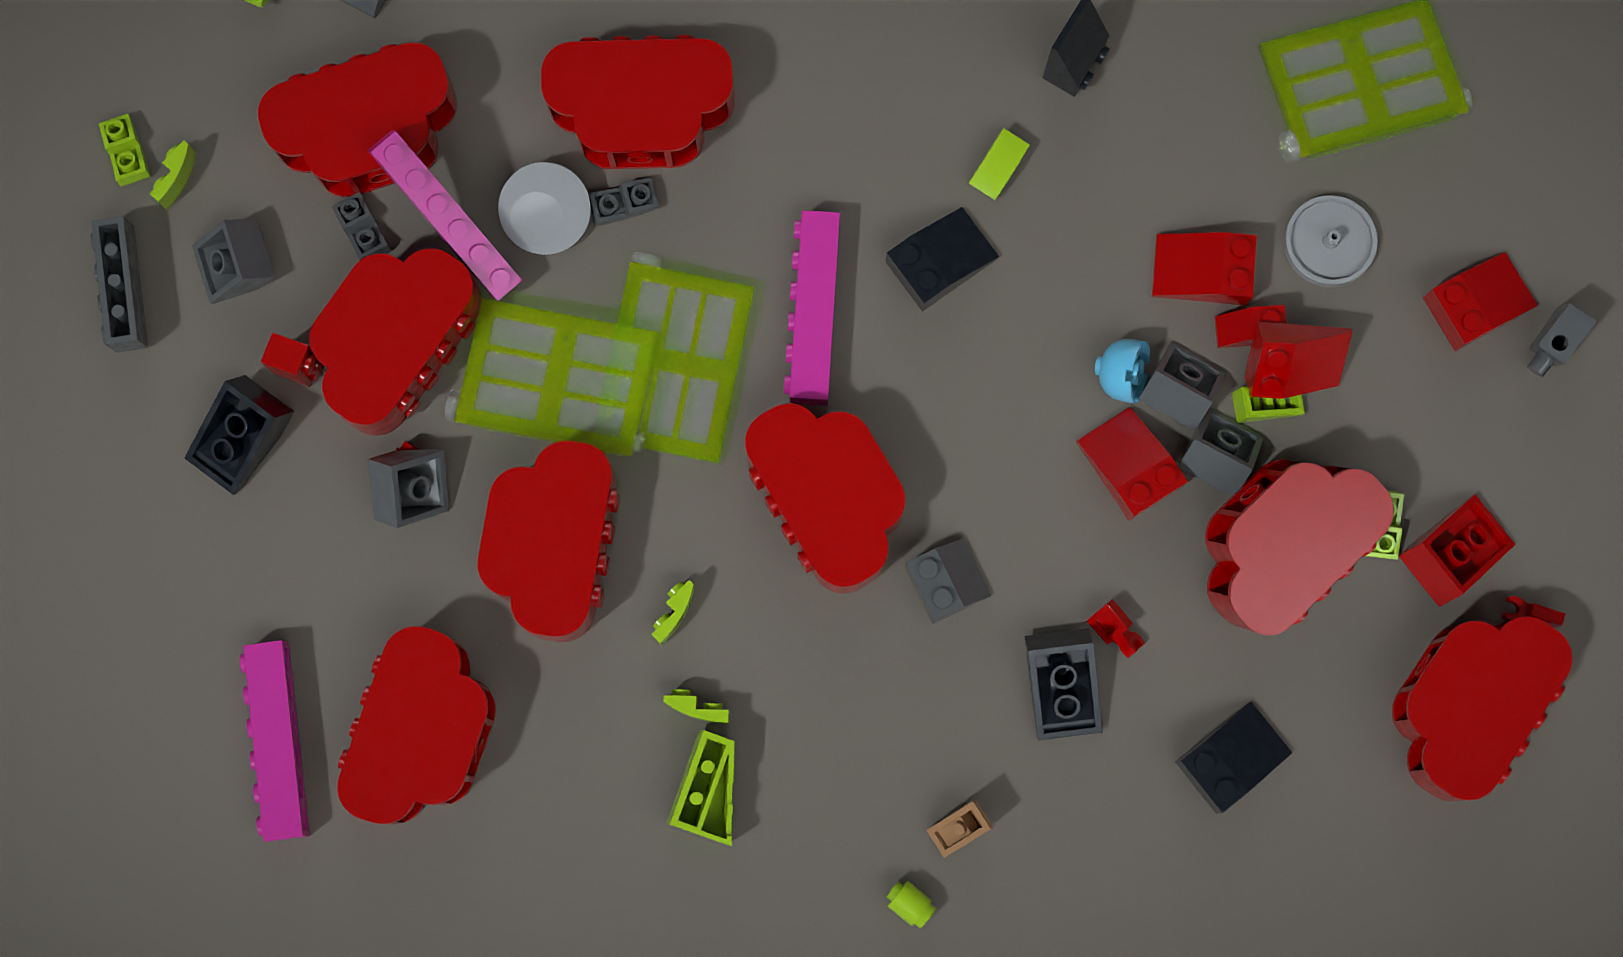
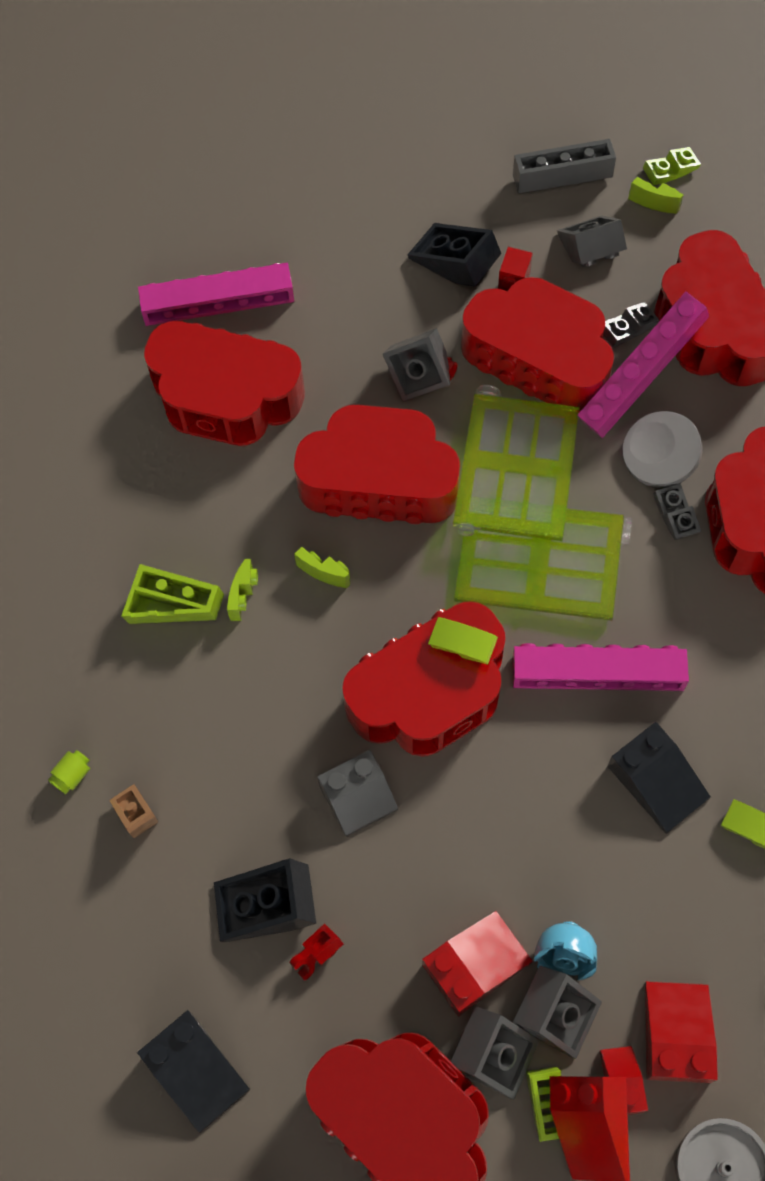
camera: 90 degrees right, 15 degrees down
none -> lime slope [428,617,498,664]

